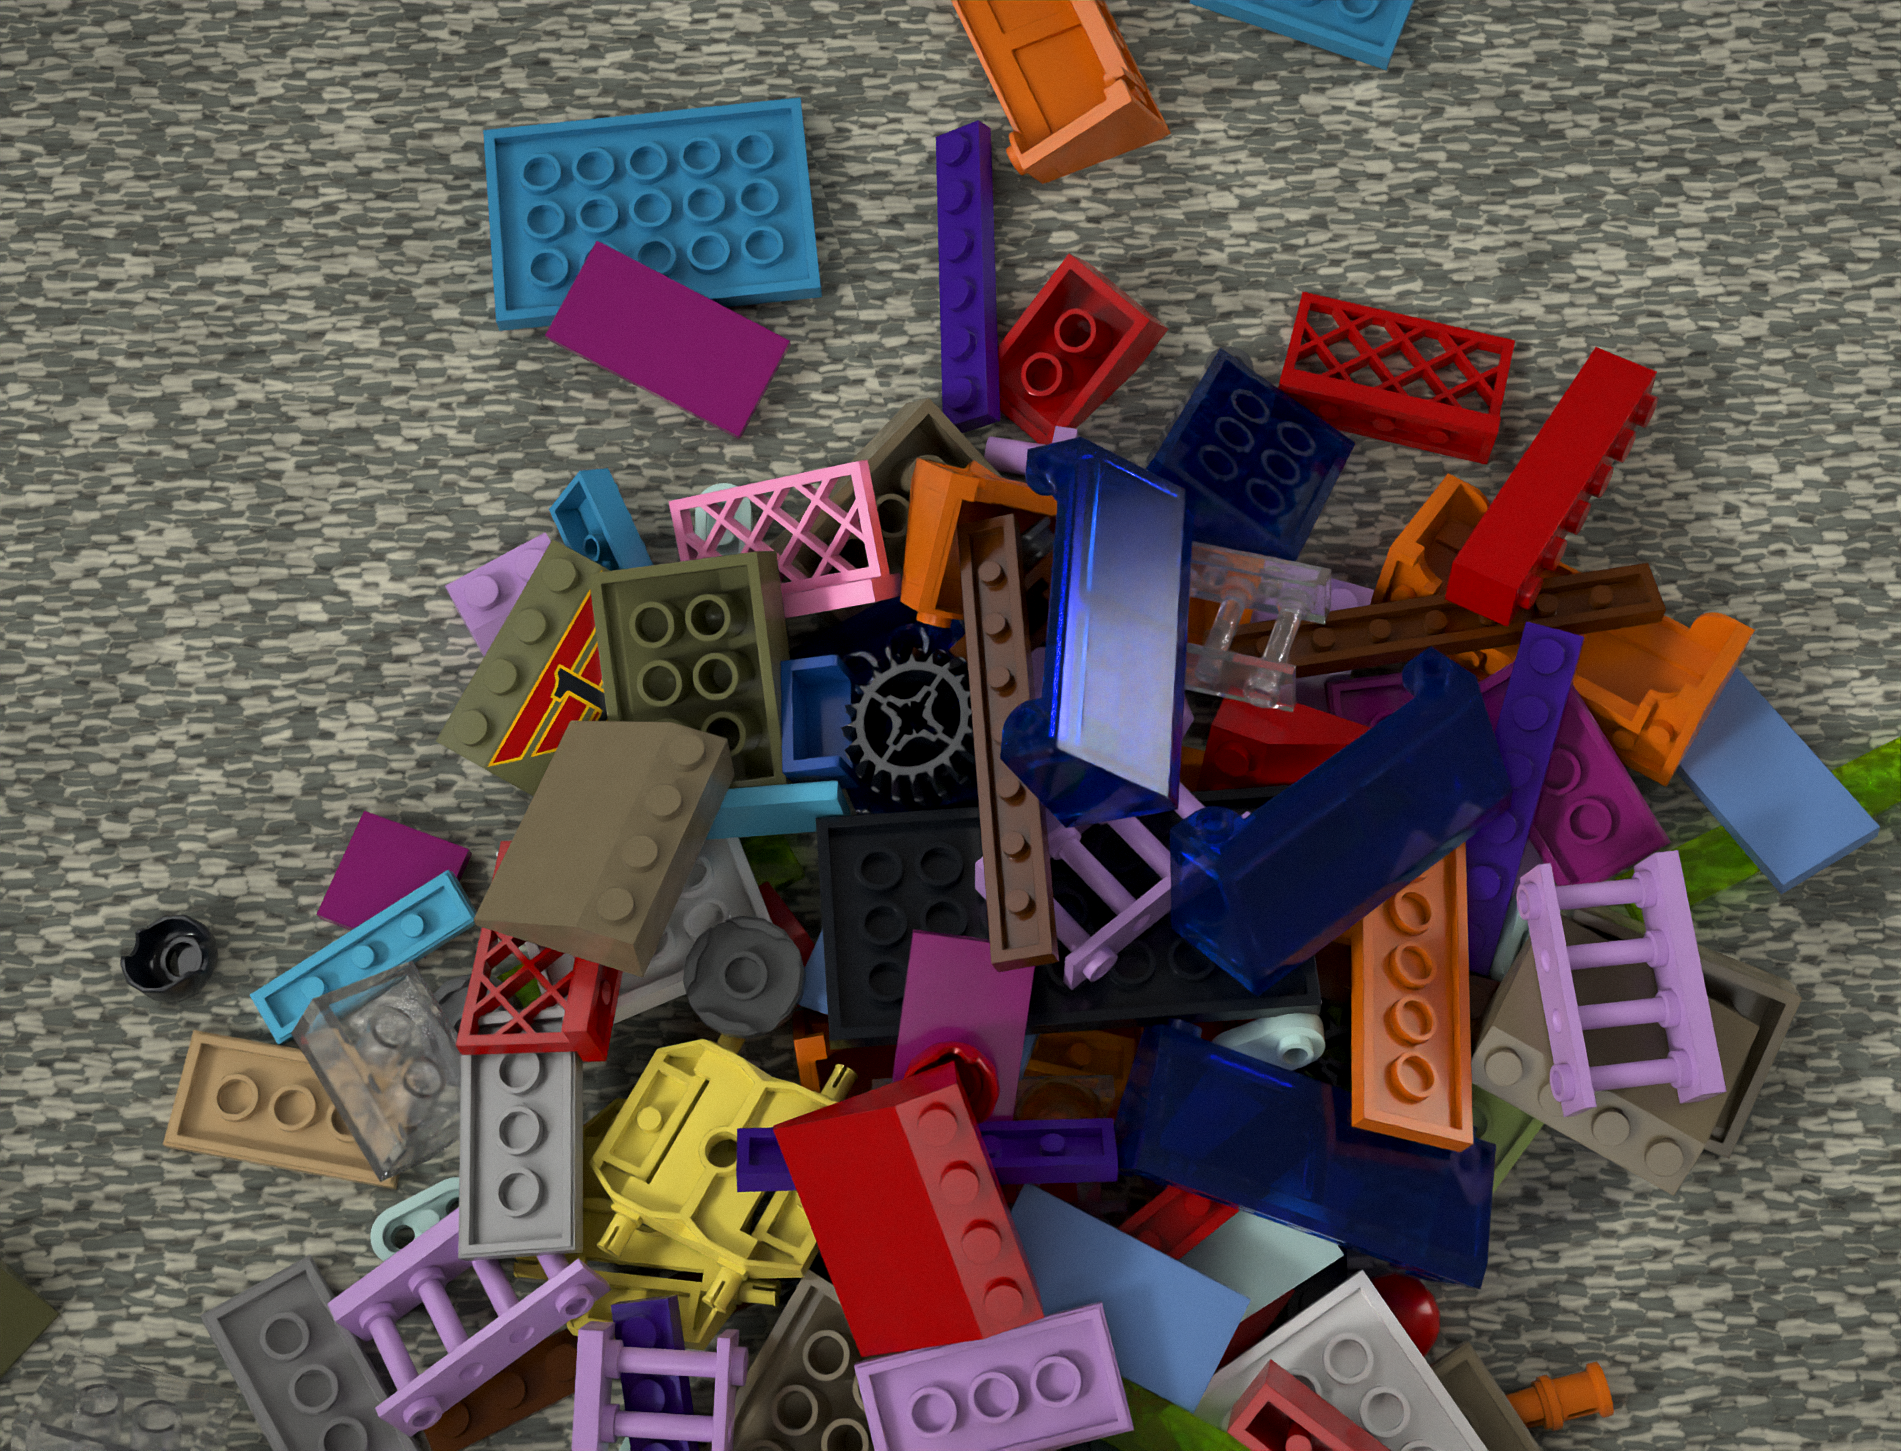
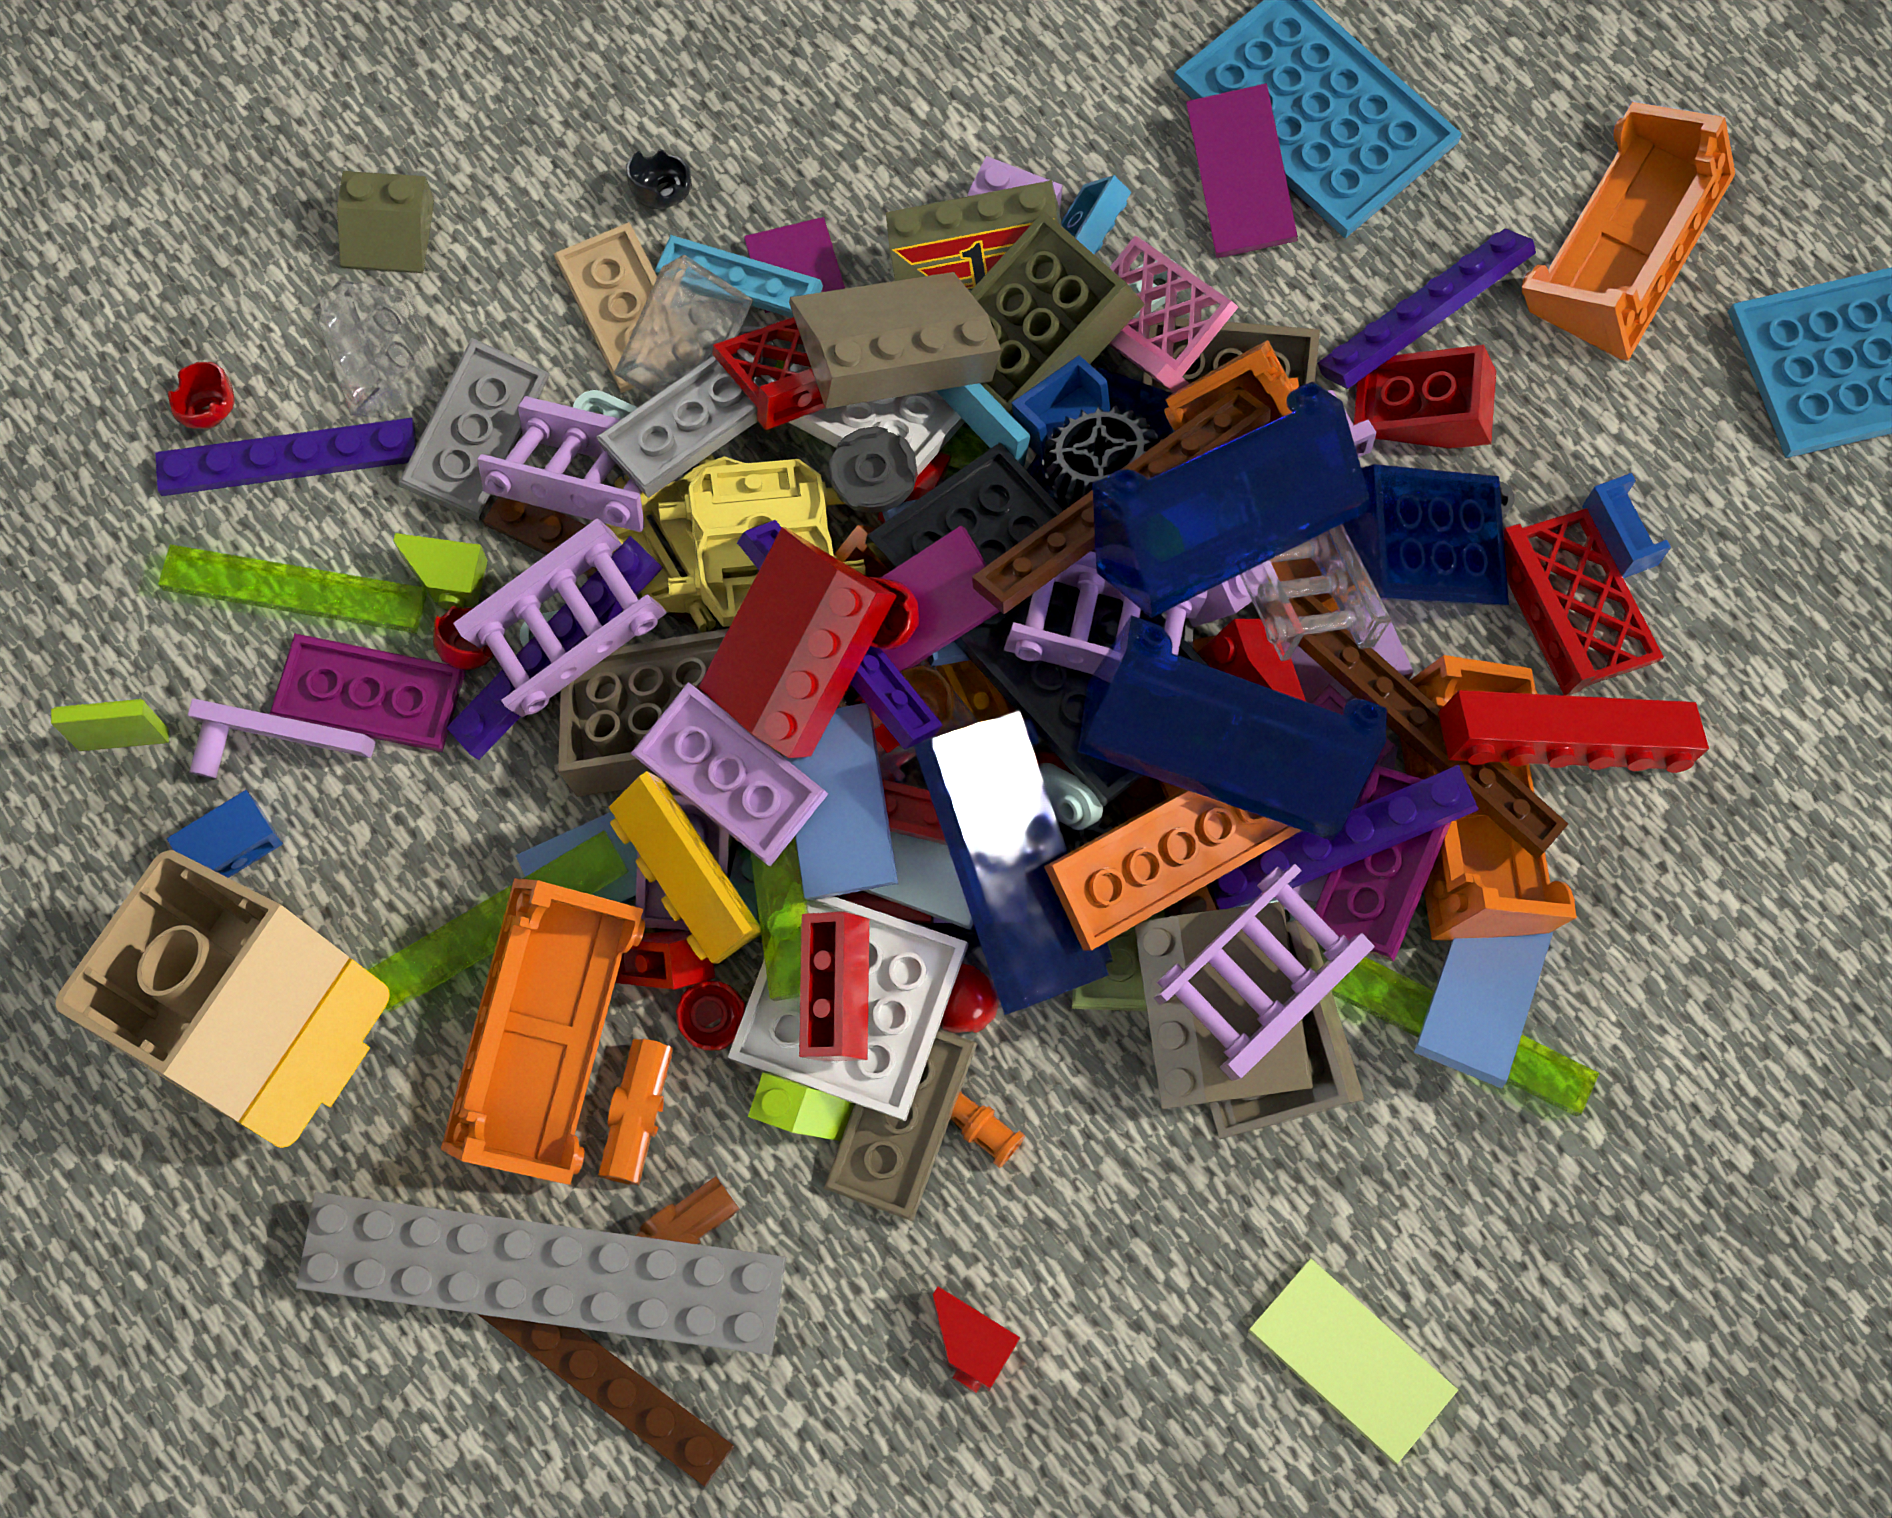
camera: 50 degrees right, 0 degrees up
none -> blue panel [1582,473,1671,578]

